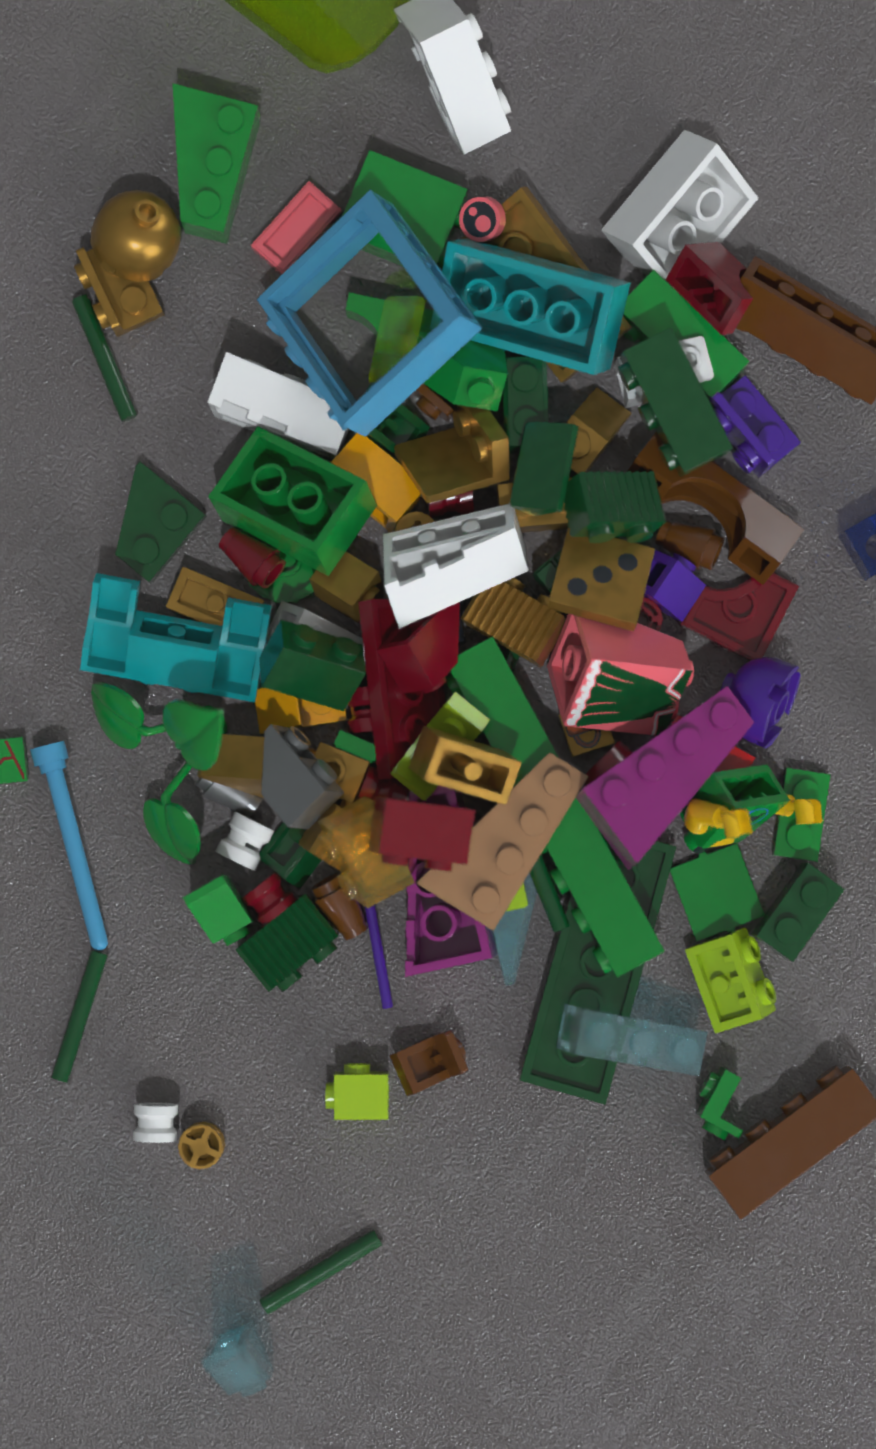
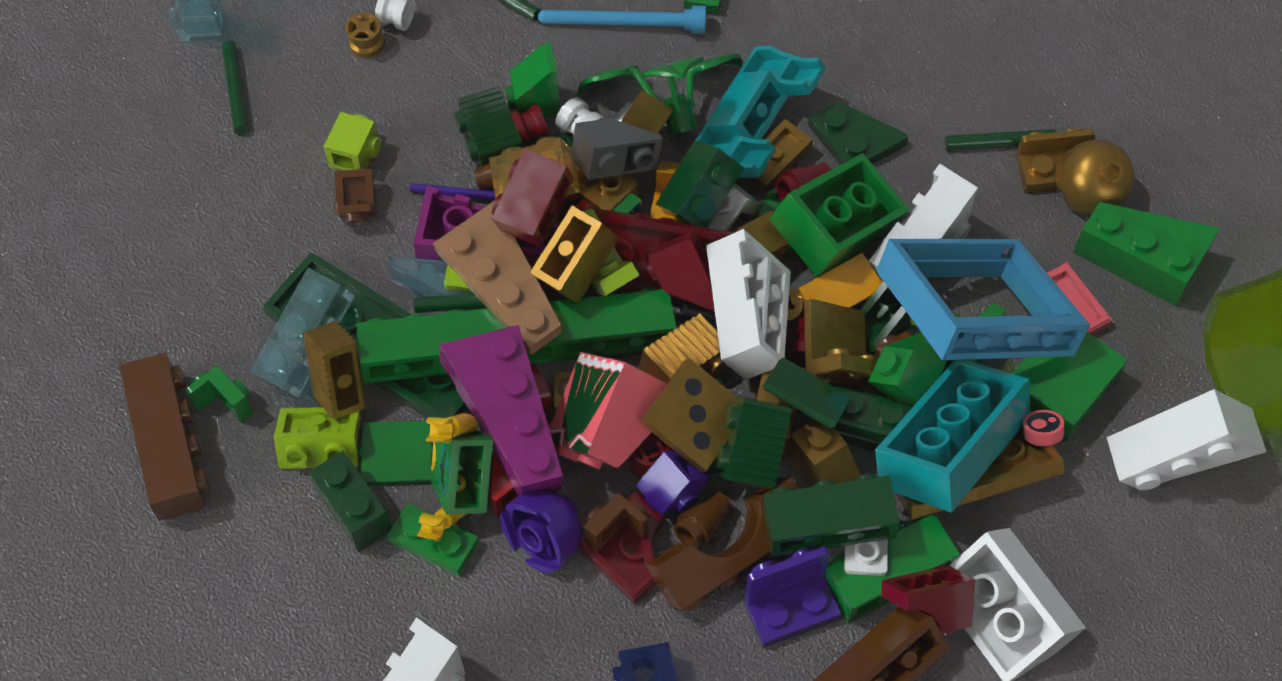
camera: 110 degrees right, 25 degrees down
none -> pearl gold brick [302,321,366,419]
none -> reddish brown bracket [584,493,649,552]

